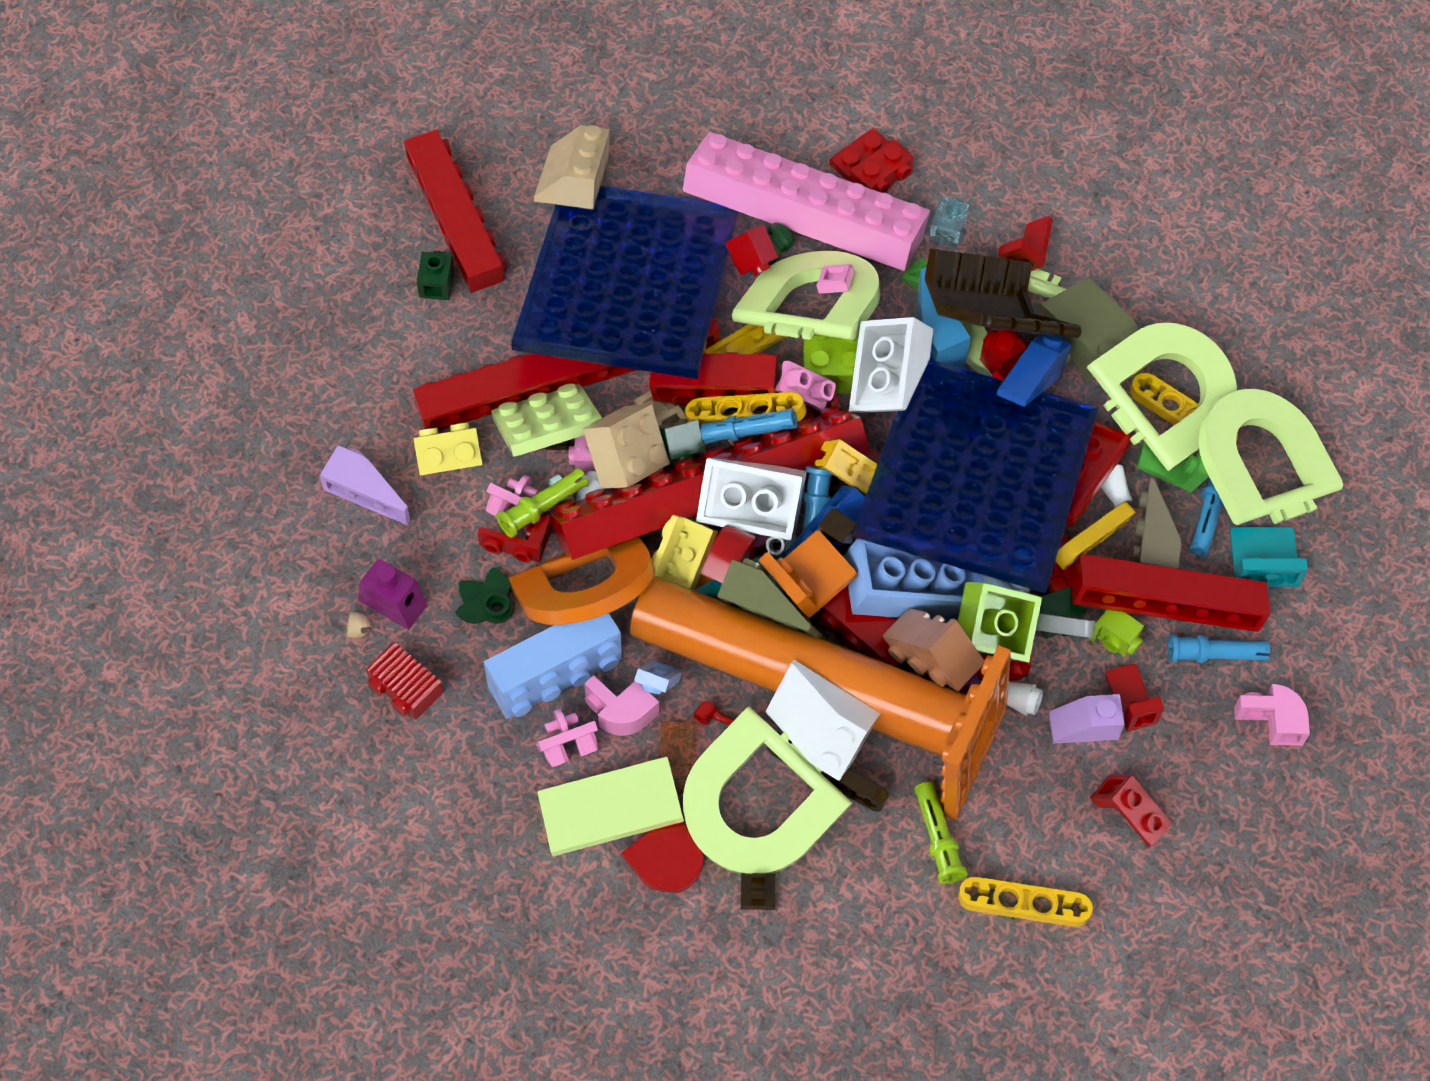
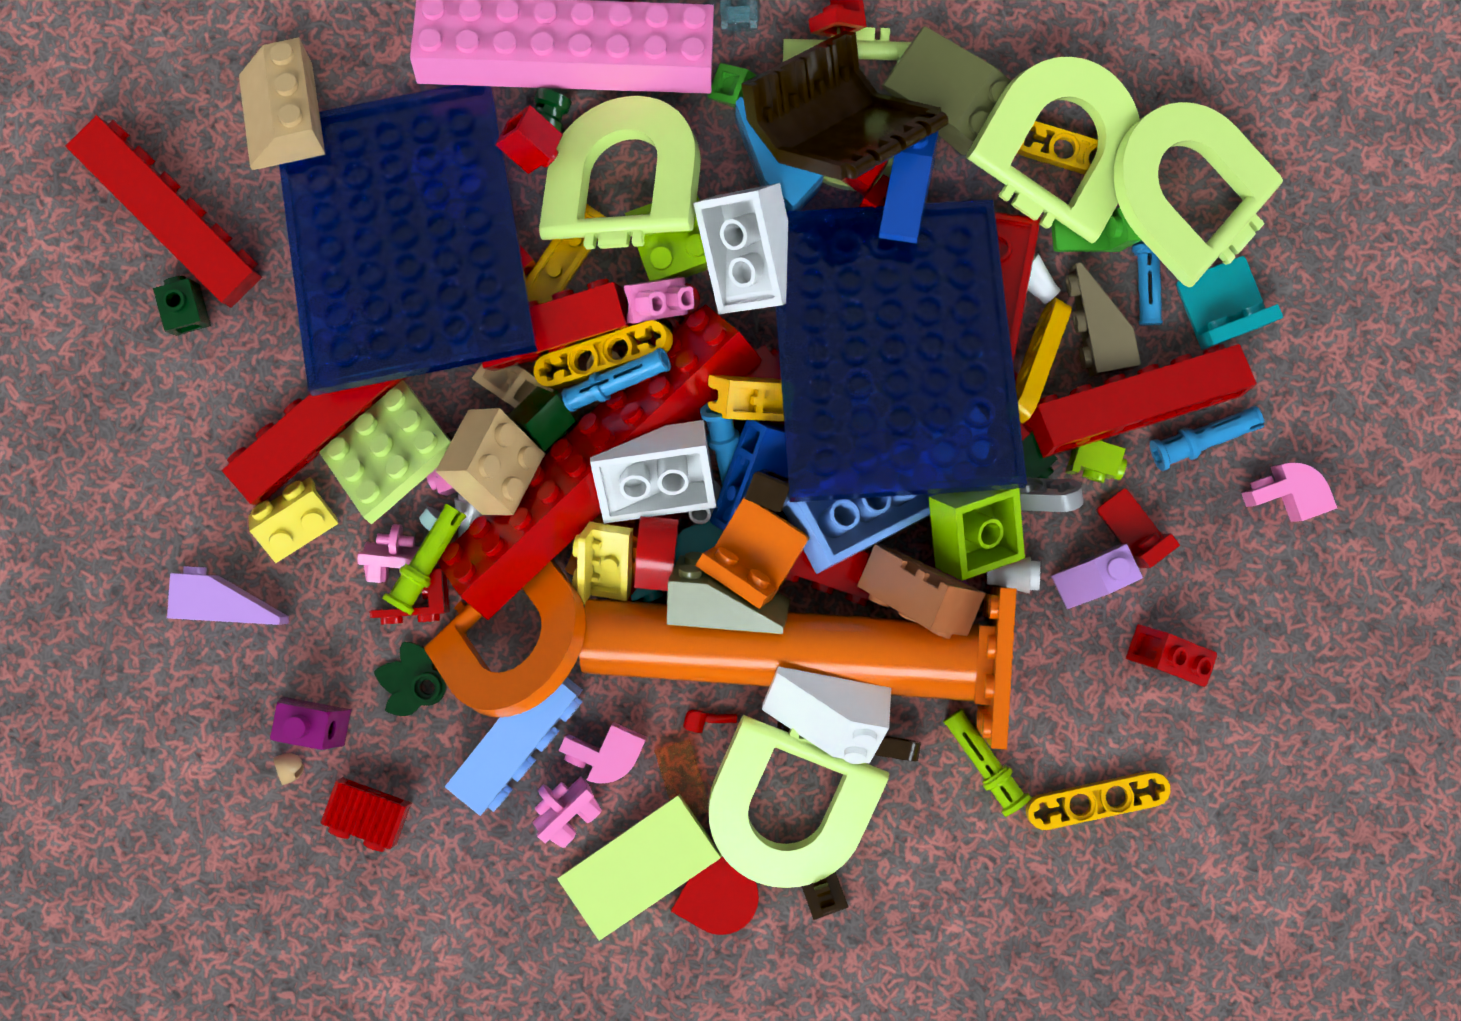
camera: 20 degrees left, 25 degrees up
light blue plate [634,659,683,694] -> none
bright pink tile [816,264,855,294] -> none

